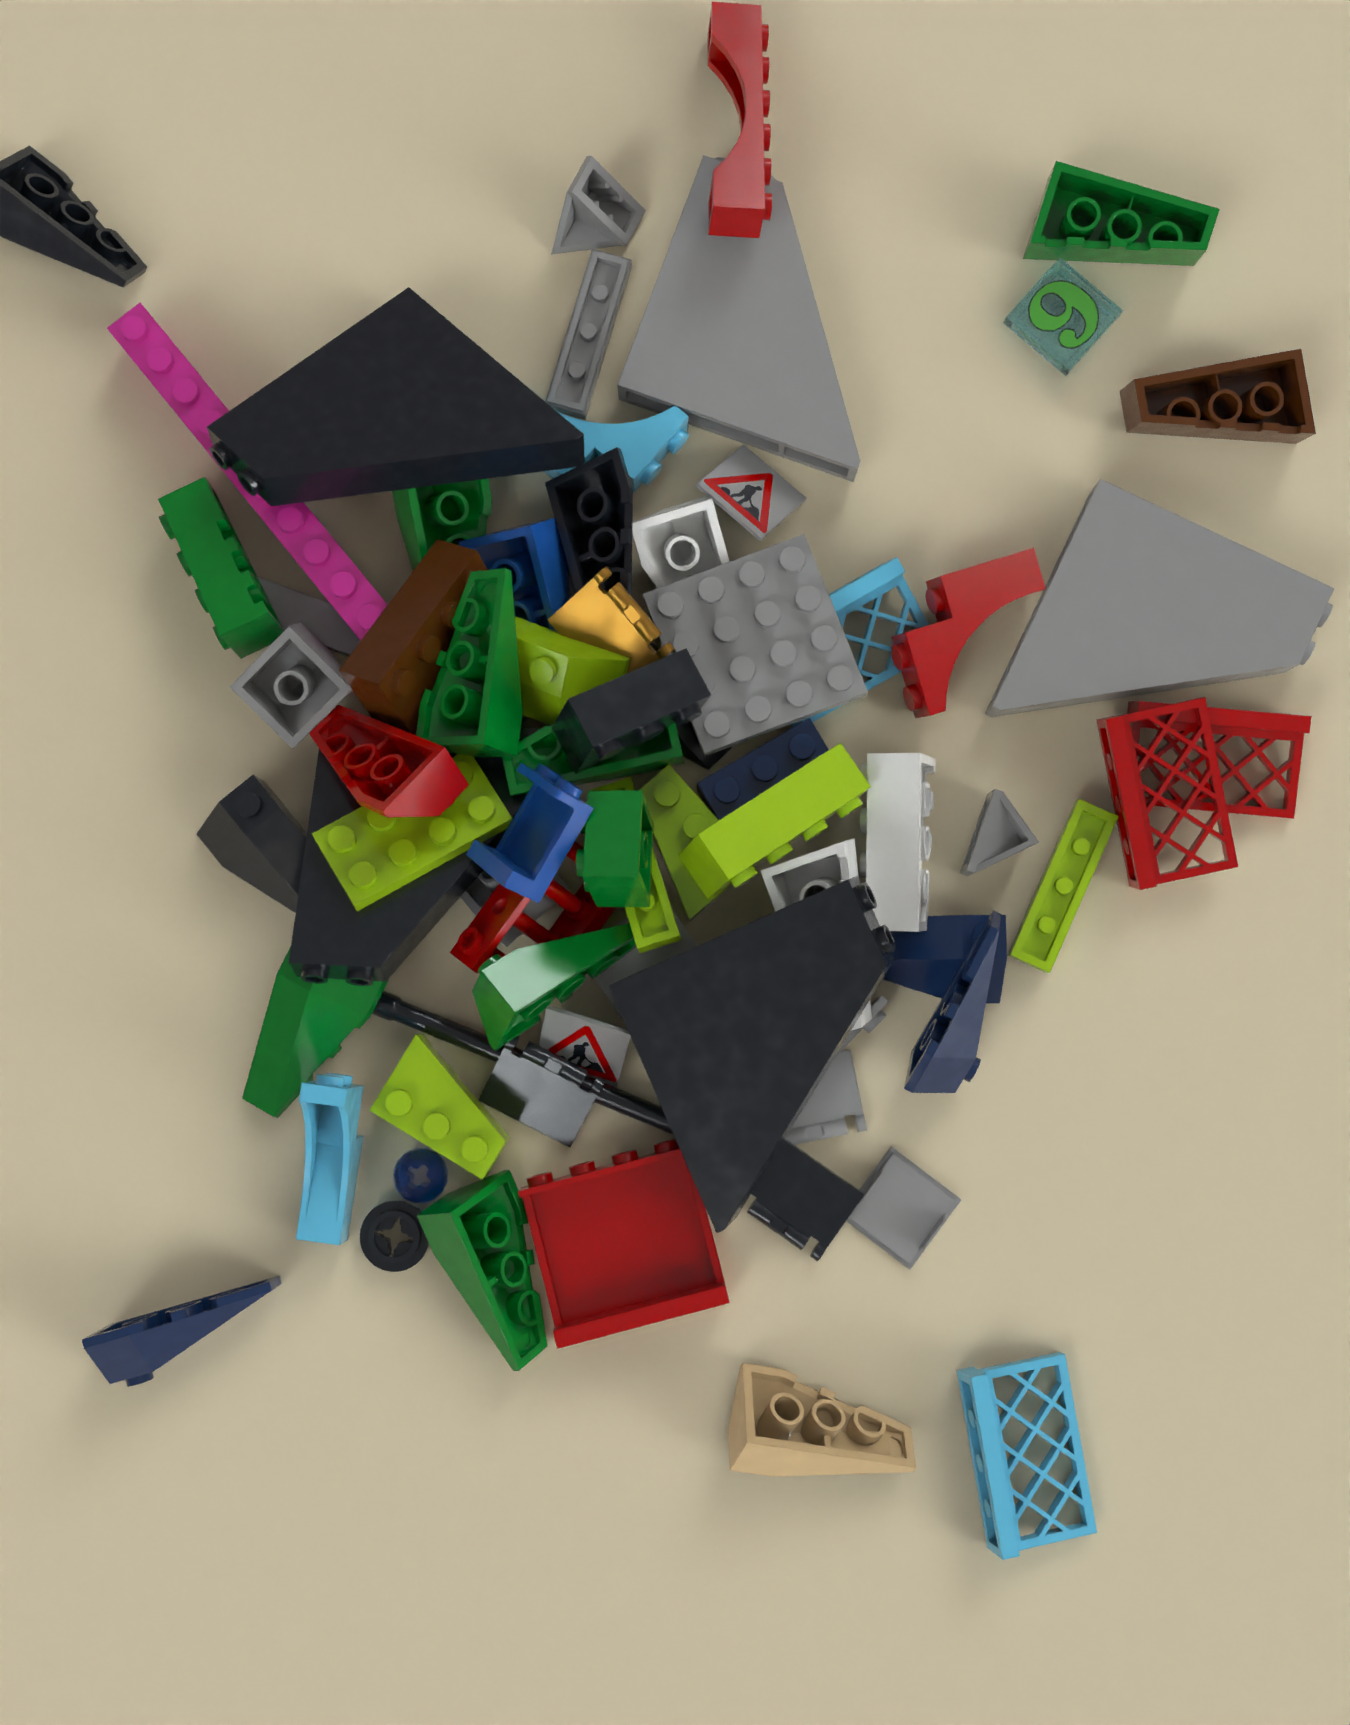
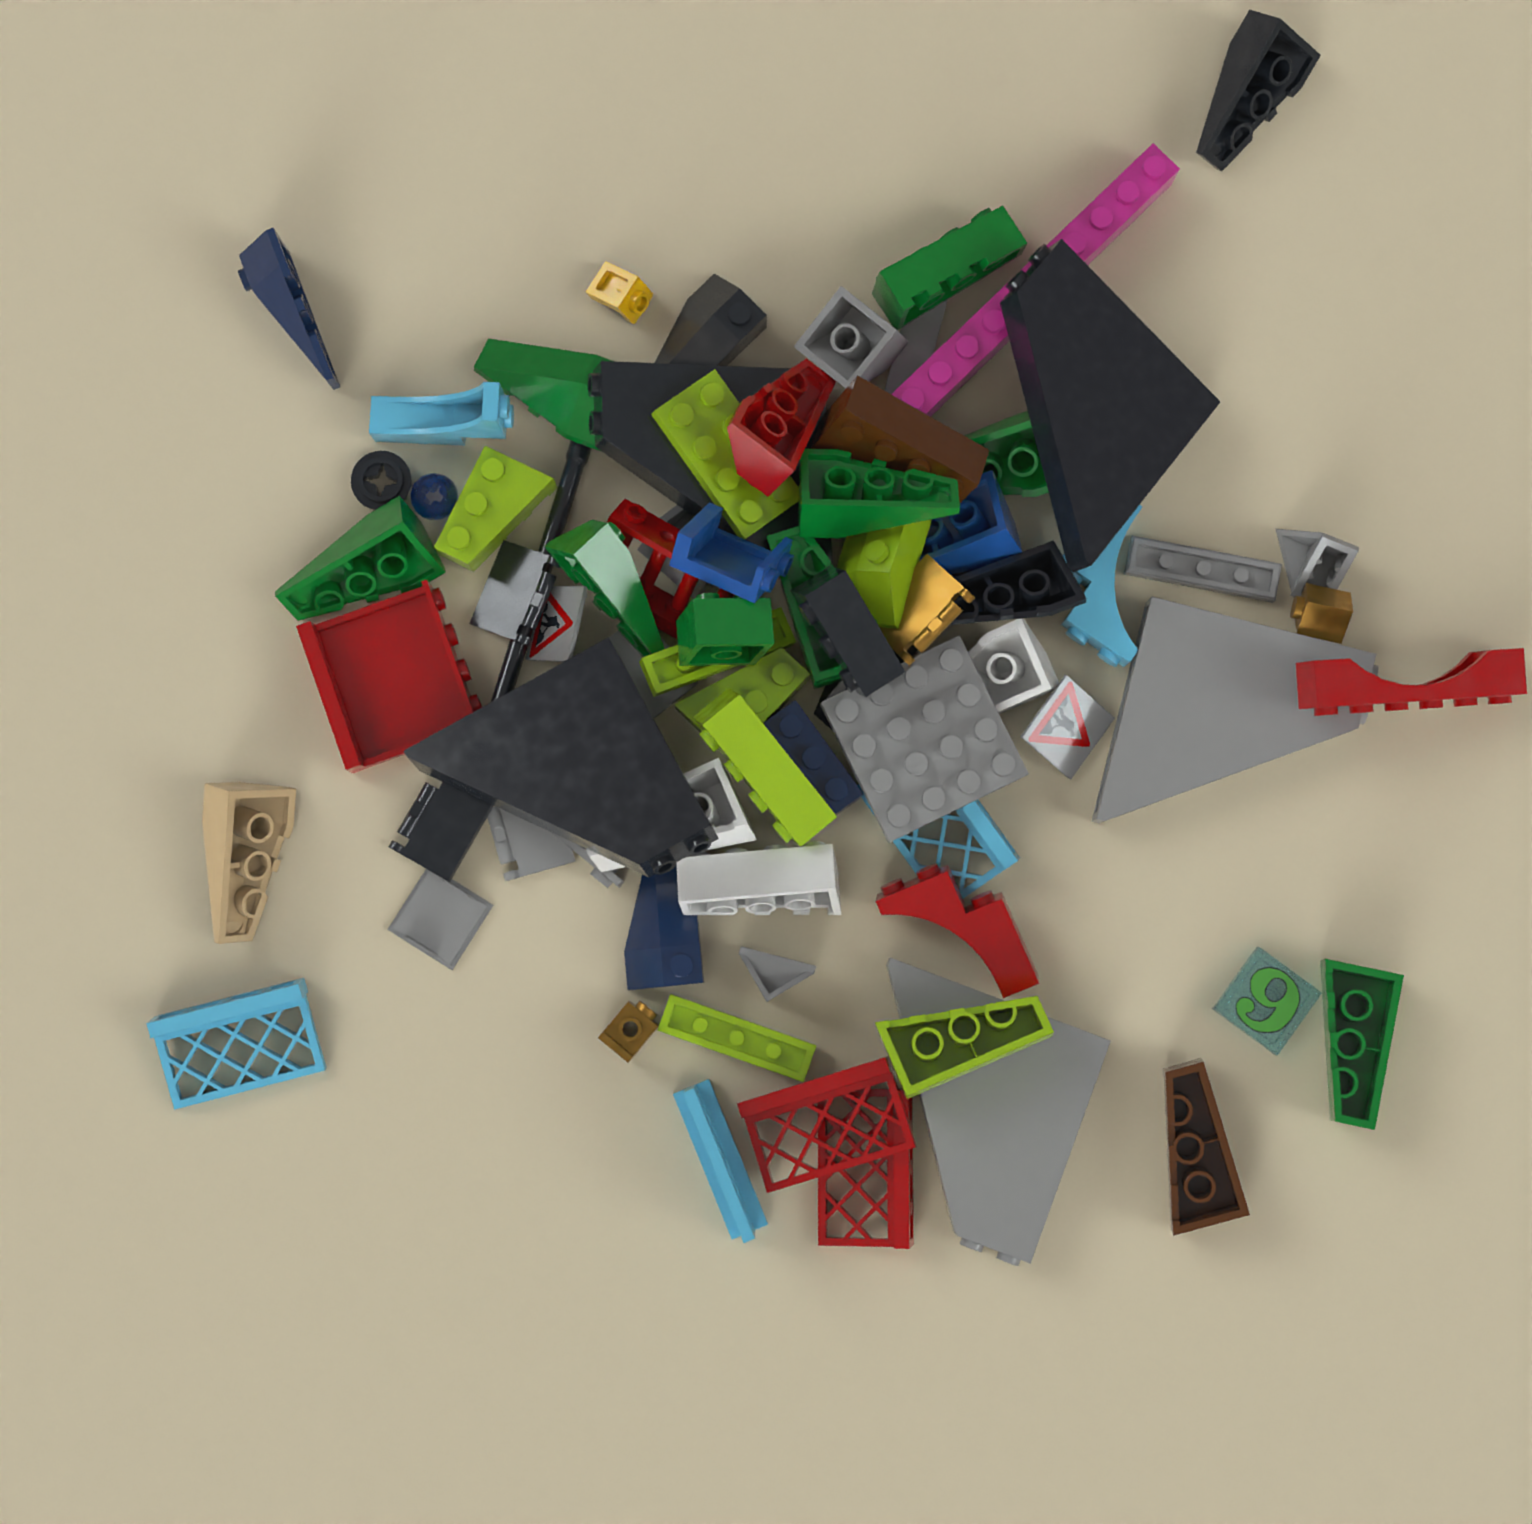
camera: 85 degrees right, 0 degrees up
dark blue wedge [904,910,1001,1093] -> none
none -> yellow bracket [586,261,653,324]
none -> pearl gold brick [598,1000,659,1063]
none -> medium azure fence [673,1079,768,1243]
none -> lime wedge [875,996,1054,1099]
none -> pearl gold brick [1290,583,1353,644]

